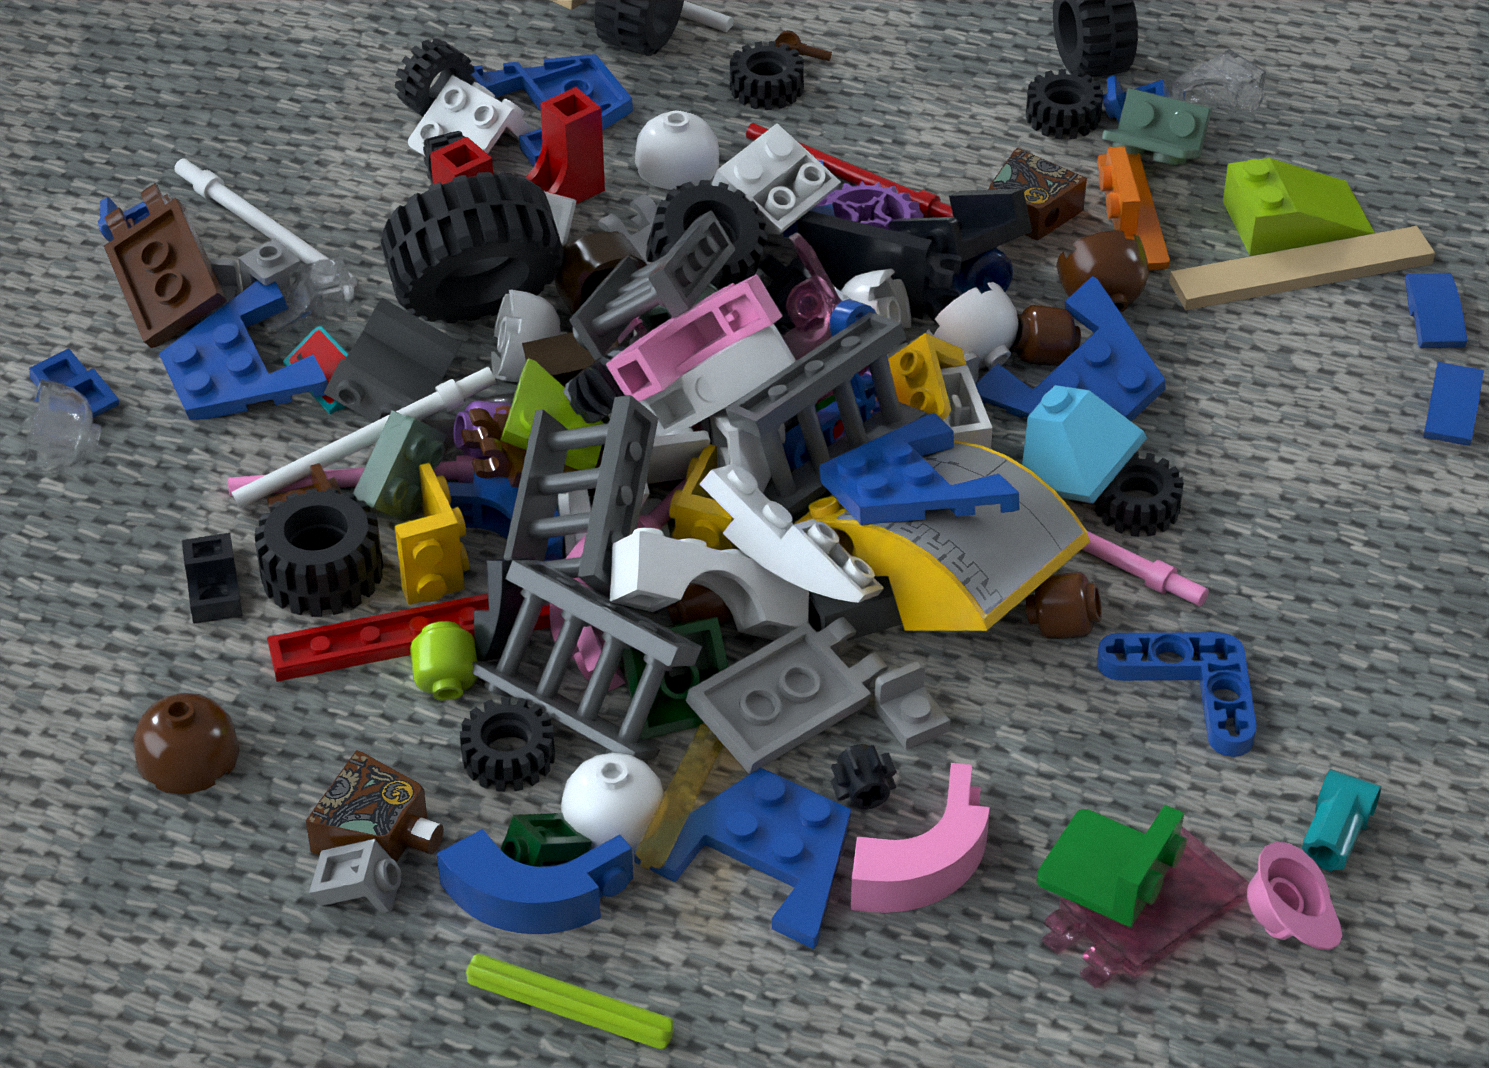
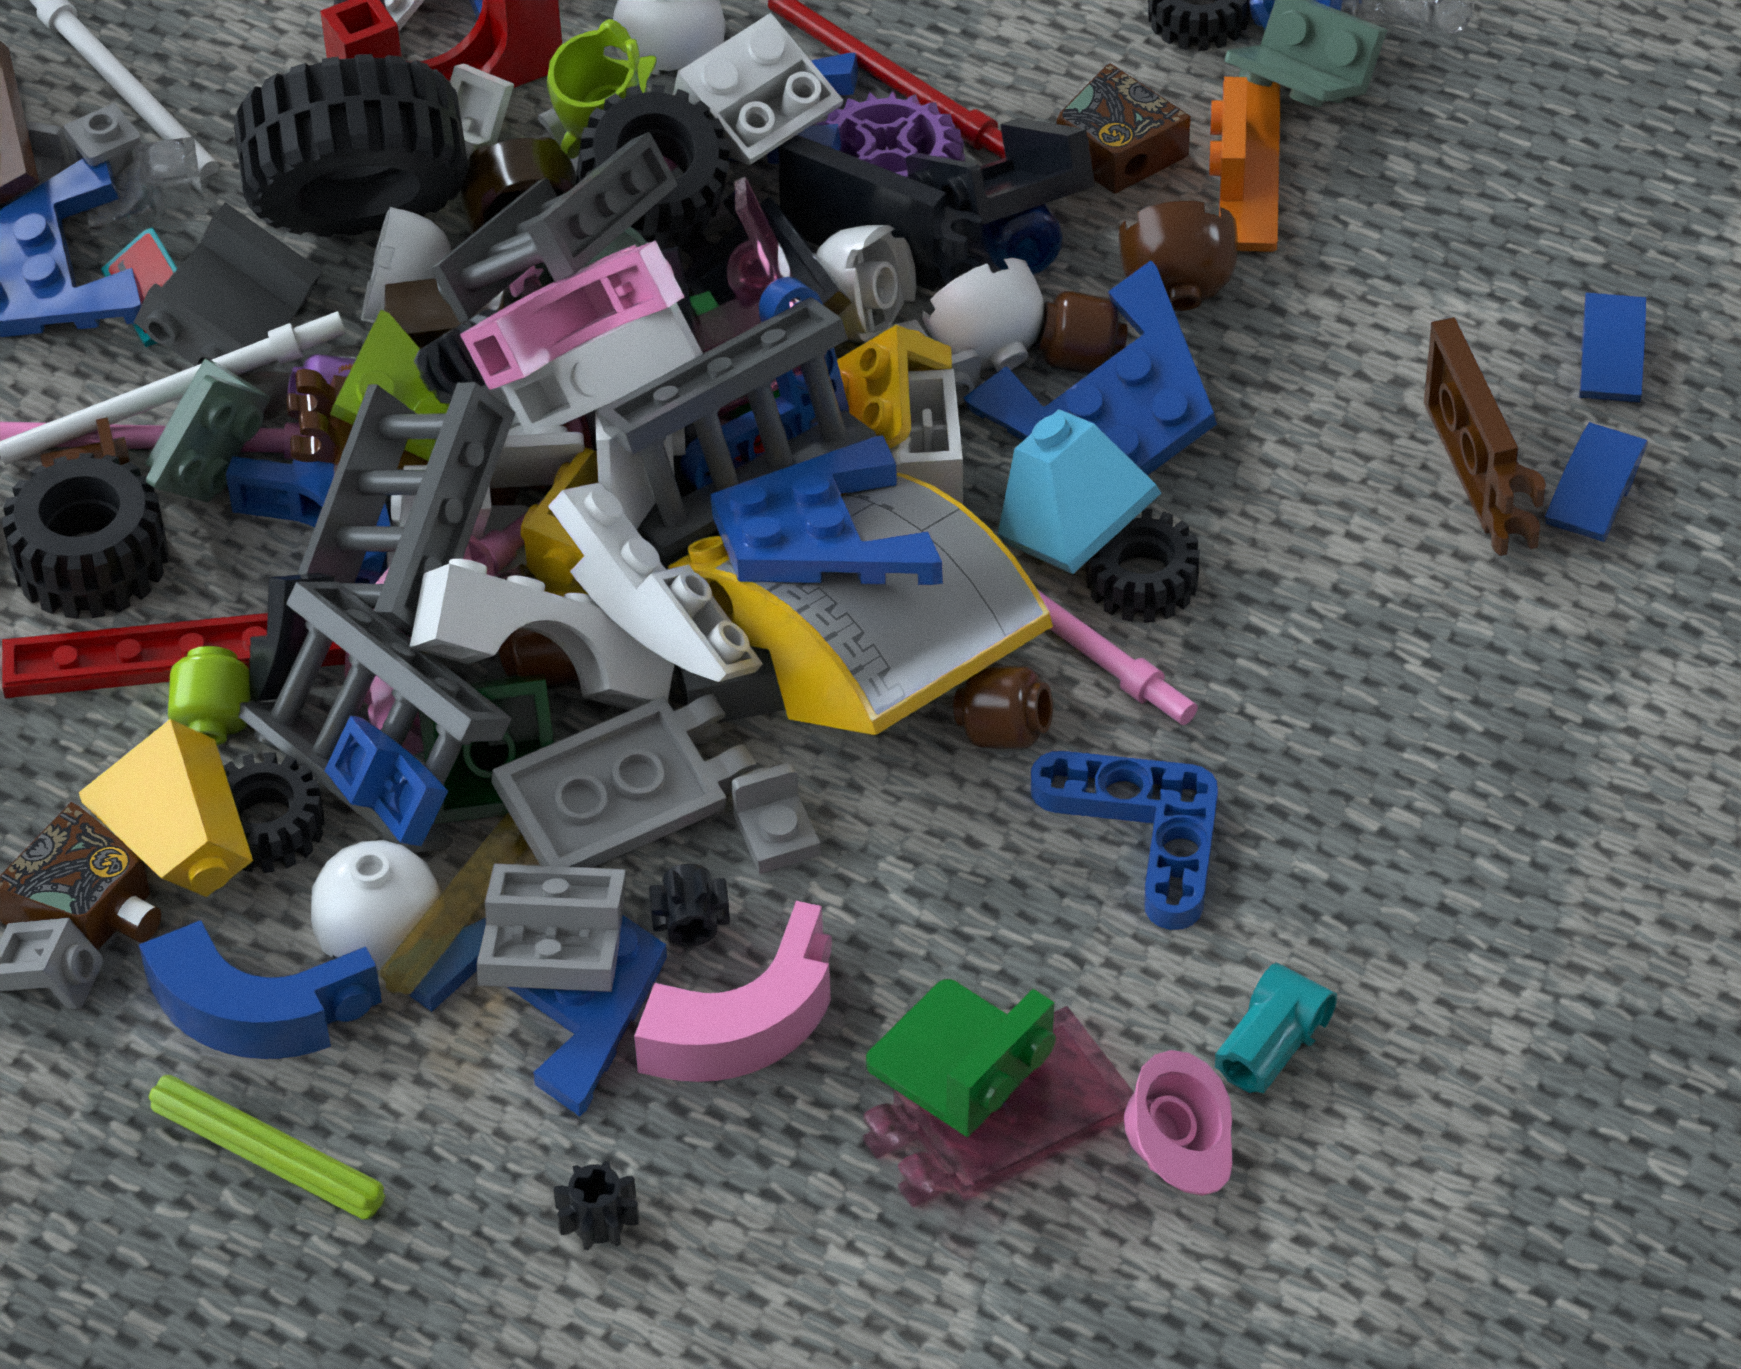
camera: 10 degrees right, 5 degrees up
yellow bracket [395,462,470,605] -> none
dark green bracket [501,813,592,867] -> none
tan tile [1169,226,1435,310] -> none
lime slope [1223,158,1375,256] -> none
none -> yellow slope [79,719,253,897]
none -> blue slope [324,716,448,846]
none -> light grey slope [477,864,626,992]
none -> lime piece [547,19,657,159]
none -> black gear [553,1161,640,1250]
none -> reddish brown tile [1424,317,1546,556]

